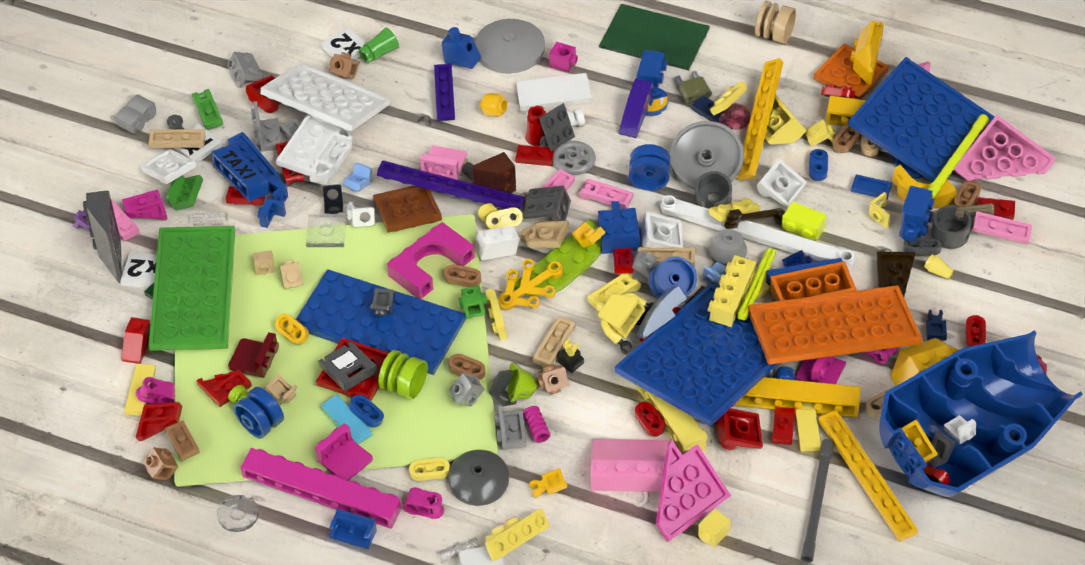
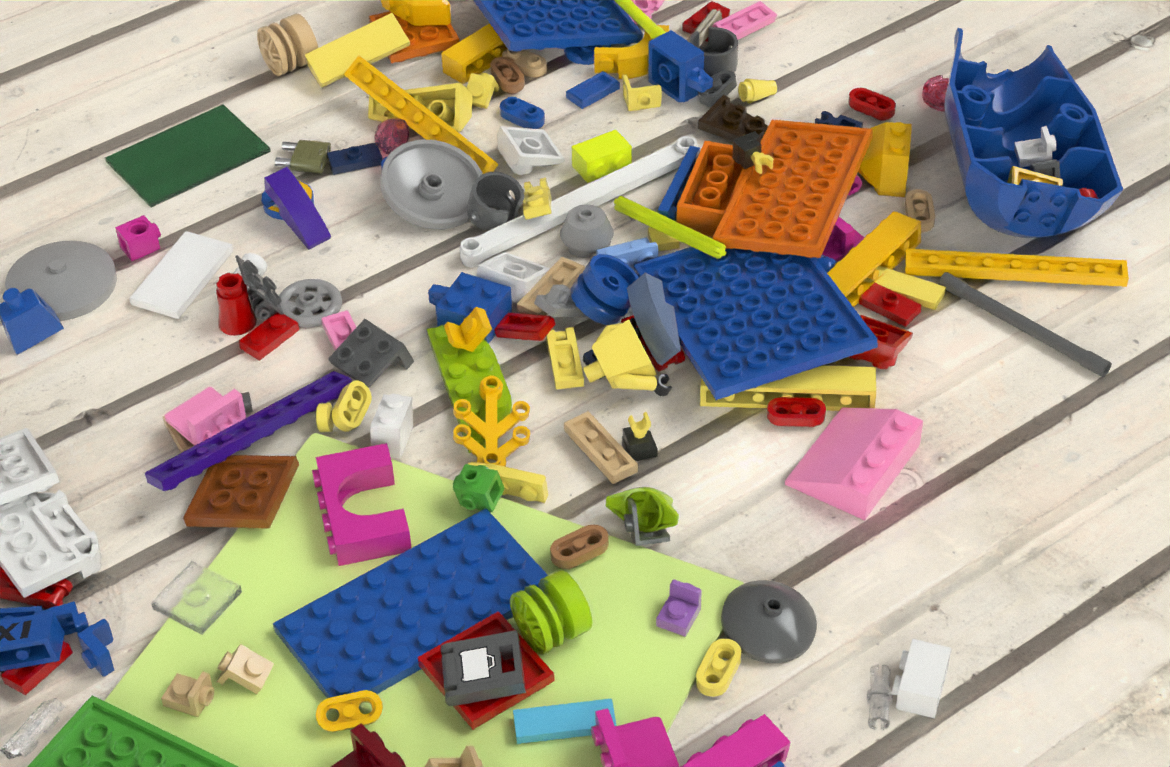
camera: 60 degrees left, 5 degrees down
black bracket [323,184,343,214] -> none
light blue bracket [343,163,372,191] -> none
white bracket [346,202,375,227] -> none
blue plate [349,395,384,427] -> none
dark grey bracket [370,288,395,316] -> none
dark pink piece [403,487,444,519] -> none
dark purple plate [434,64,455,121] -> none
medium nougat plate [444,264,482,287] -> none
light grey brick [449,373,485,406] -> none
copper slope [472,152,517,194] -> none
yellow head [480,93,508,117] -> none
light yellow bracket [485,508,550,561] -> none
light grey bracket [495,406,527,449] -> none
tan plate [520,221,570,249] -> none
dark pink piece [523,406,551,443] -> none
yellow plate [529,468,568,497] -> none
brick [537,364,569,394] -> none
bright pink plate [578,179,633,209] -> none
blue wheel [629,144,670,191] -> none
blue brick [637,50,668,88] -> none
wing [656,441,731,542] -> none
light yellow brick [698,509,731,547] -> none
light yellow brick [708,255,757,327] -> none
light yellow plate [710,81,747,116] -> none
dark brown hinge [724,208,785,229] -> none
clear blue bracket [782,250,814,268] -> none
red plate [821,84,855,99] -> none
medium nougat plate [953,181,980,207] -> none
none -> light yellow brick [305,13,410,88]
none -> medium lavender bracket [656,580,702,637]
none -> pearl dark grey piece [733,131,773,174]

